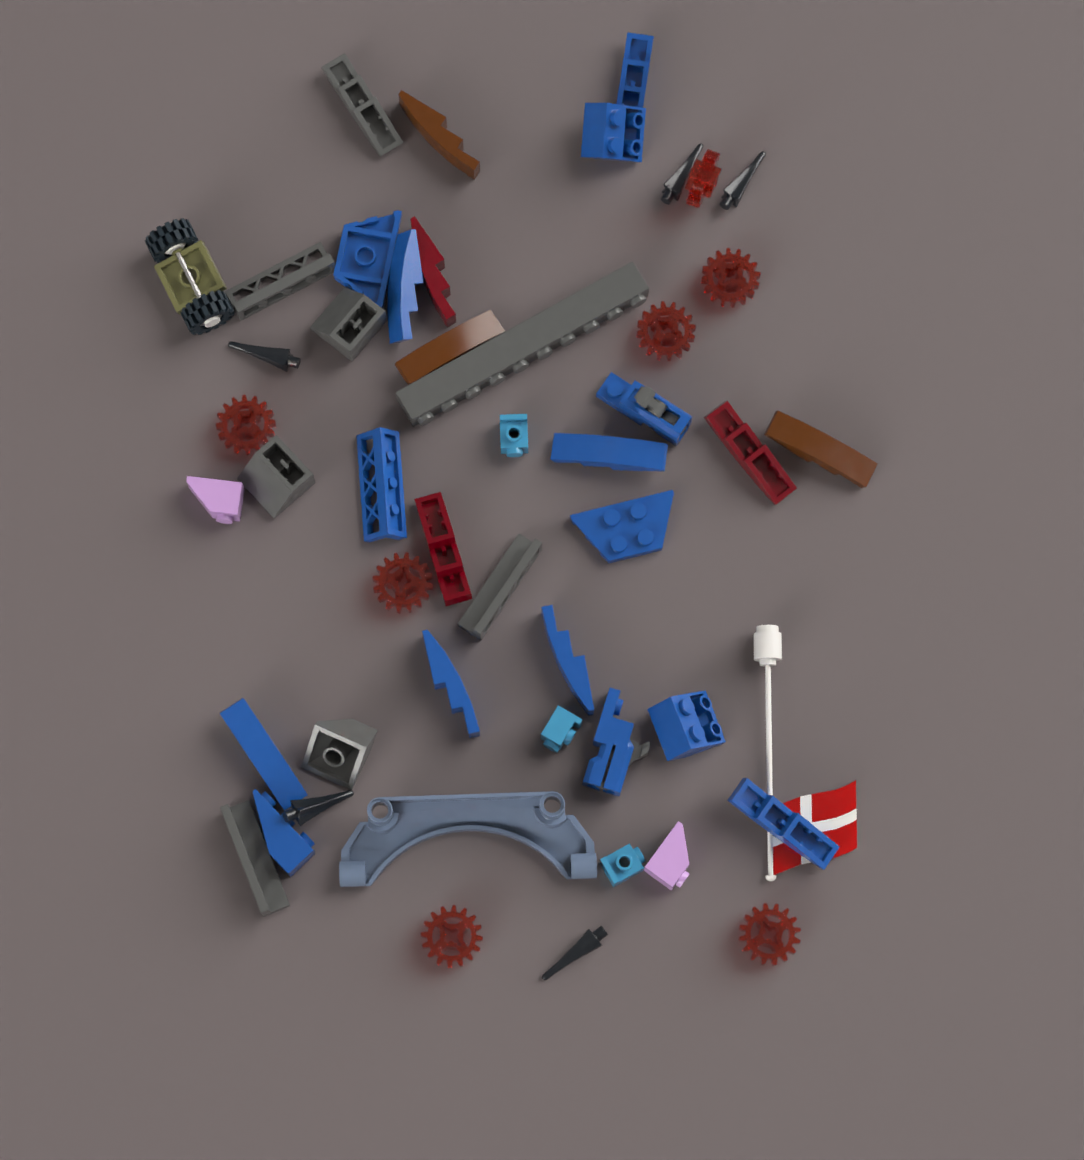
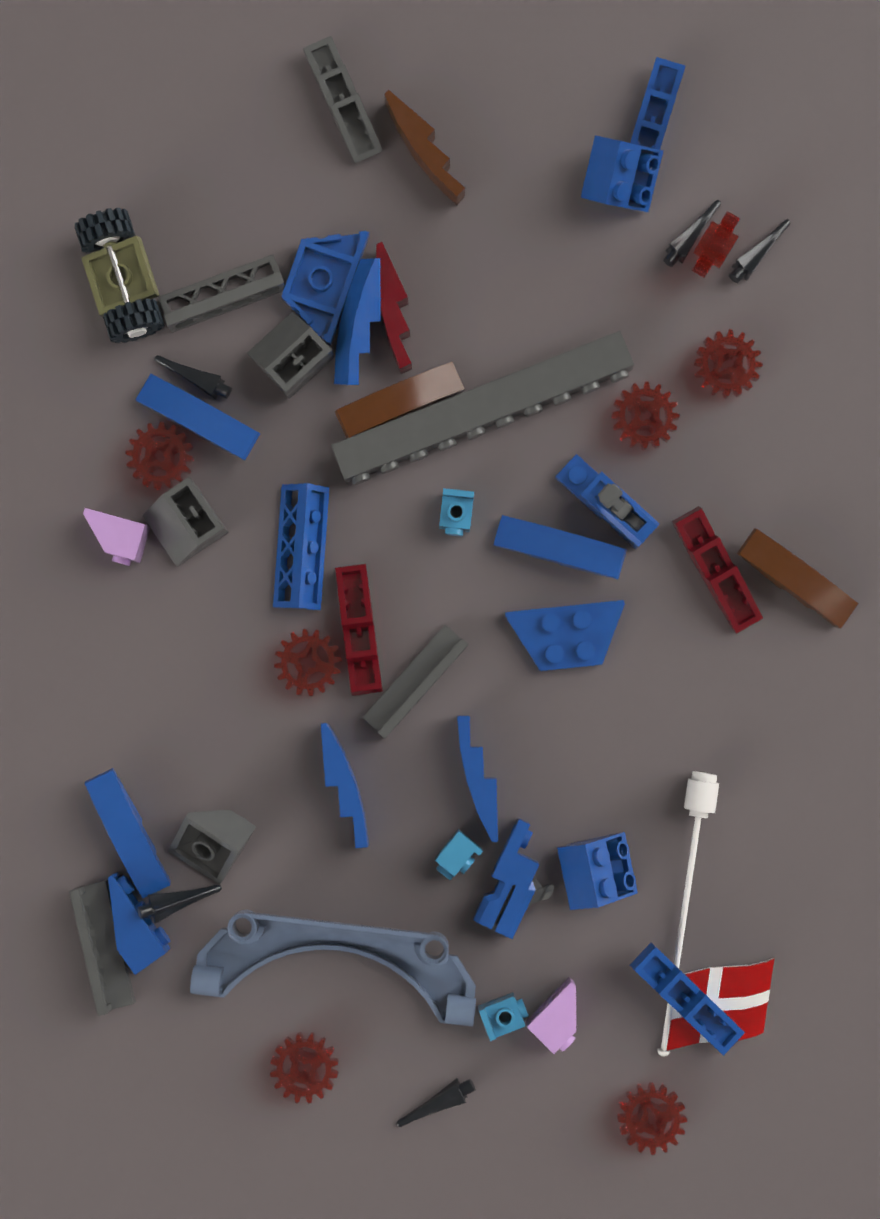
camera: 15 degrees right, 10 degrees up
none -> blue slope [135,374,260,461]

